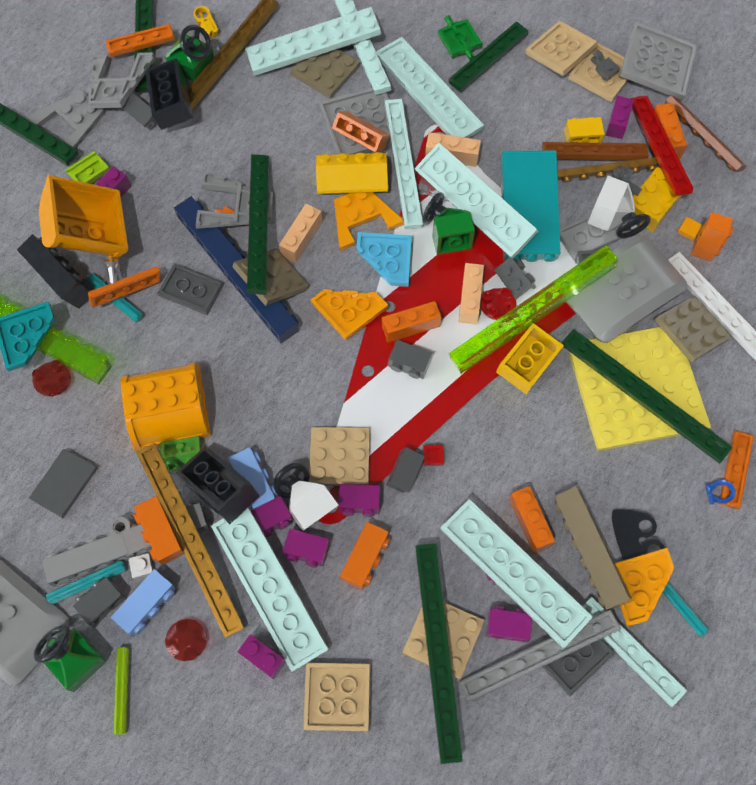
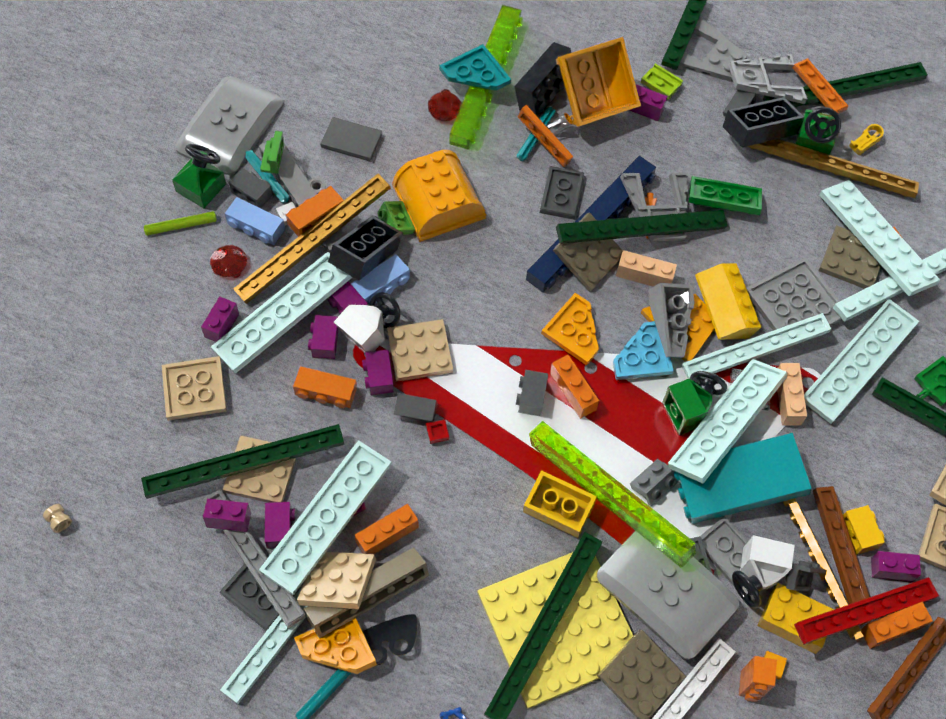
camera: 75 degrees right, 5 degrees down
orange brick [332,111,390,152] -> none
light nougat brick [458,263,484,324] -> none
red dish [480,288,517,320] -> none
none -> magenta brick [203,498,251,532]
none -> bright green bracket [260,131,285,174]
none -> tan plate [297,552,376,609]
none -> light grey wedge [648,283,694,358]
none -> green plate [688,176,762,215]

